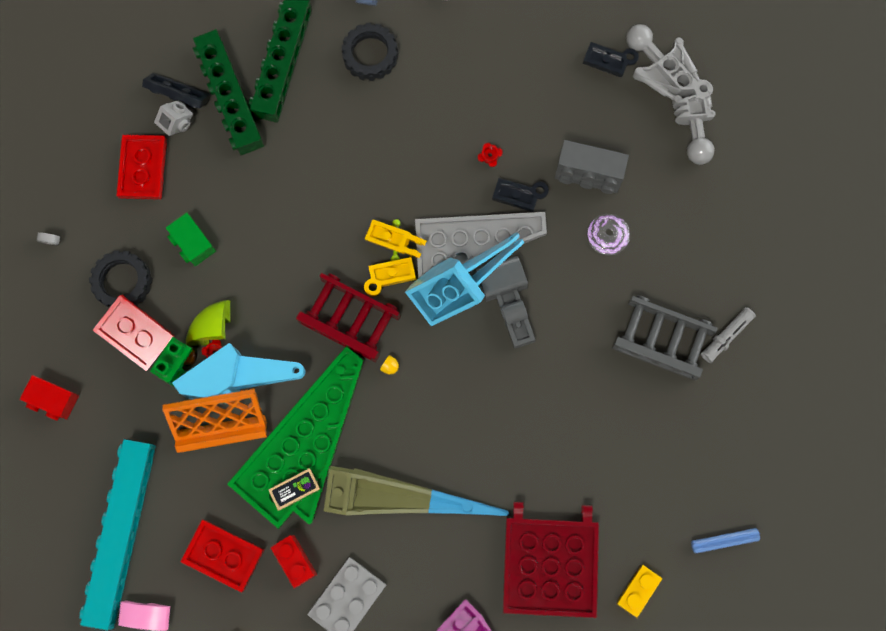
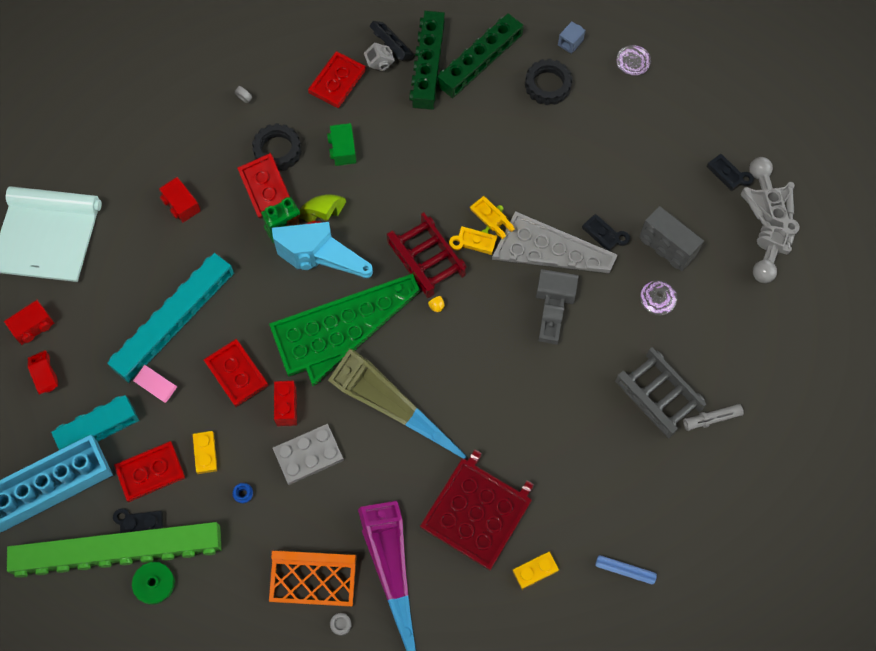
camera: 25 degrees right, 10 degrees down
orange fence [162,389,267,453] -> none
tile [269,468,320,511] -> none
medium azure slope [405,232,524,326] -> none
red plate [478,143,502,167] -> none

